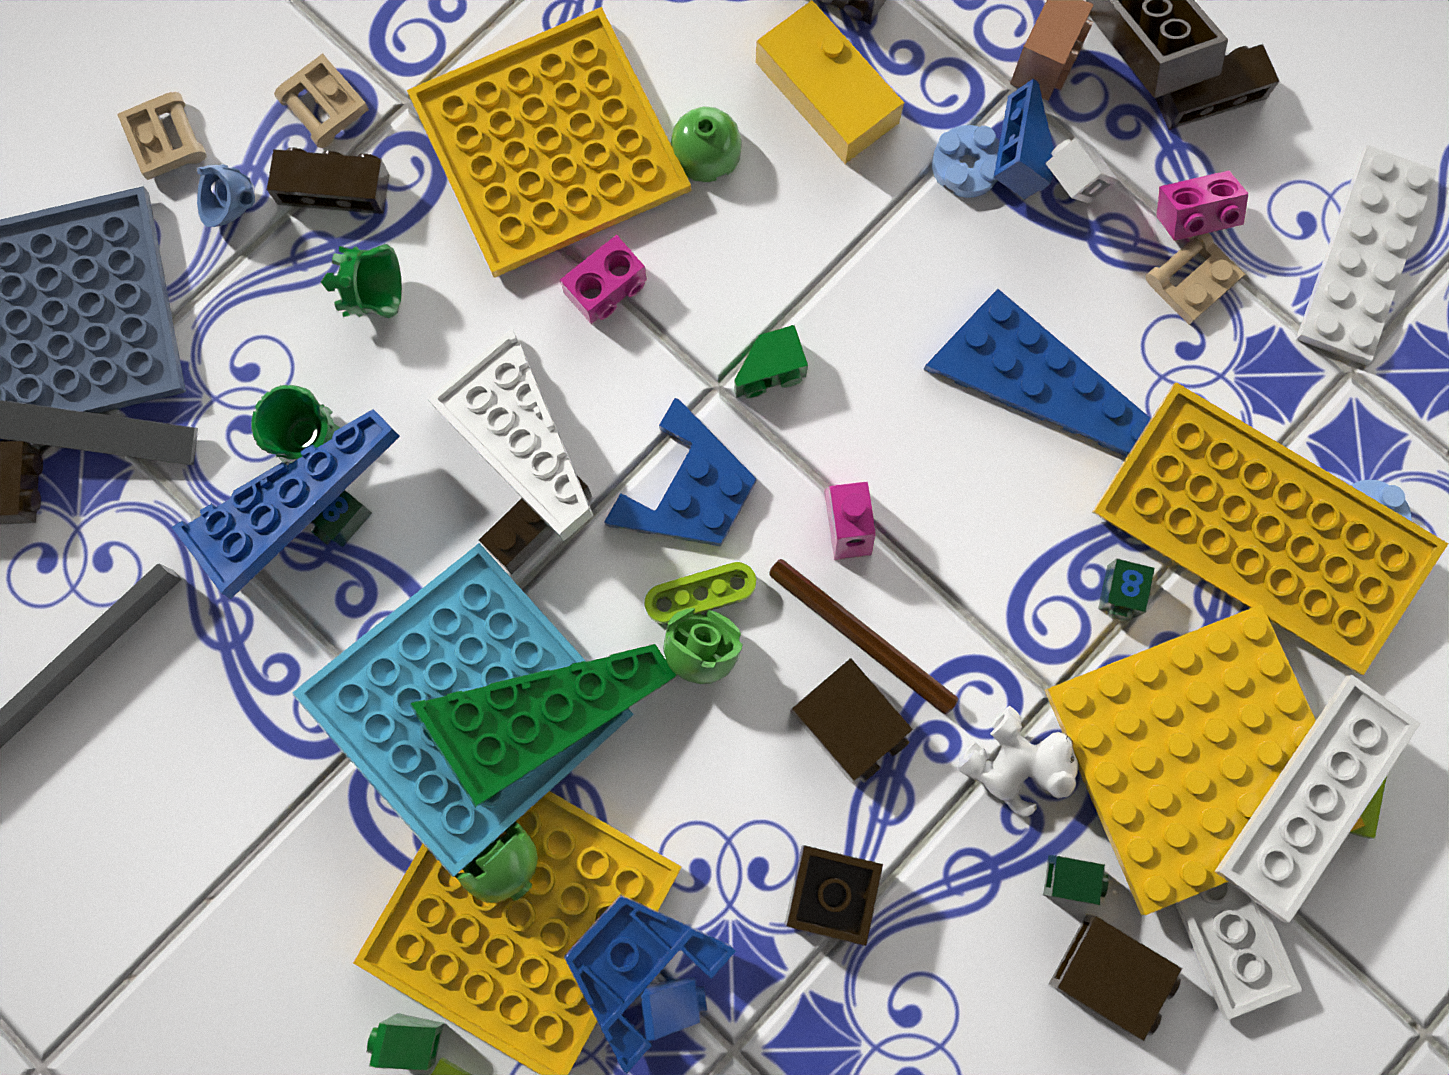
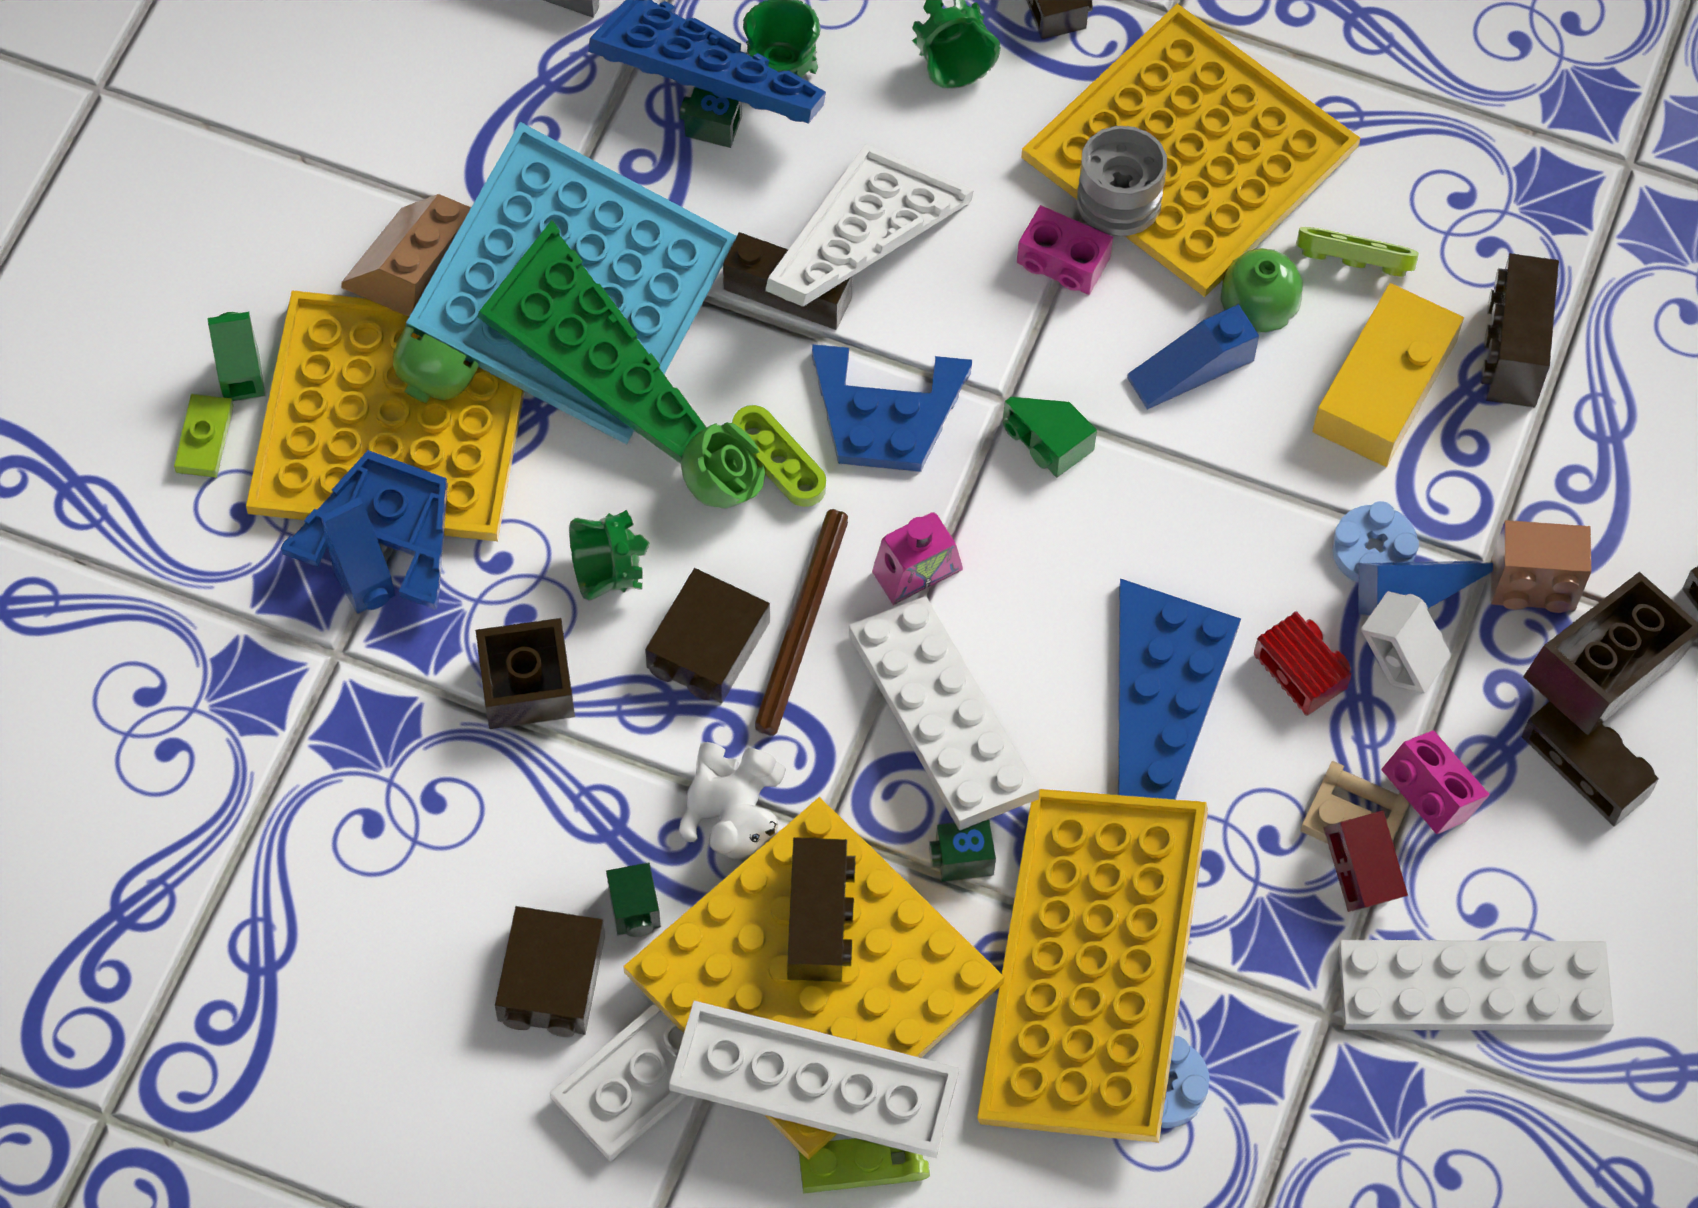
camera: 65 degrees right, 15 degrees down
none -> medium nougat slope [341,194,471,317]
none -> green hair [569,510,650,601]
none -> dark brown brick [787,837,856,982]
none -> white plate [849,596,1039,830]
none -> light grey wheel [1077,126,1167,236]
none -> blue slope [1127,304,1259,410]
none -> red brick [1253,611,1351,716]
none -> lime plate [1296,227,1419,277]
none -> dark red hinge [1323,810,1408,912]

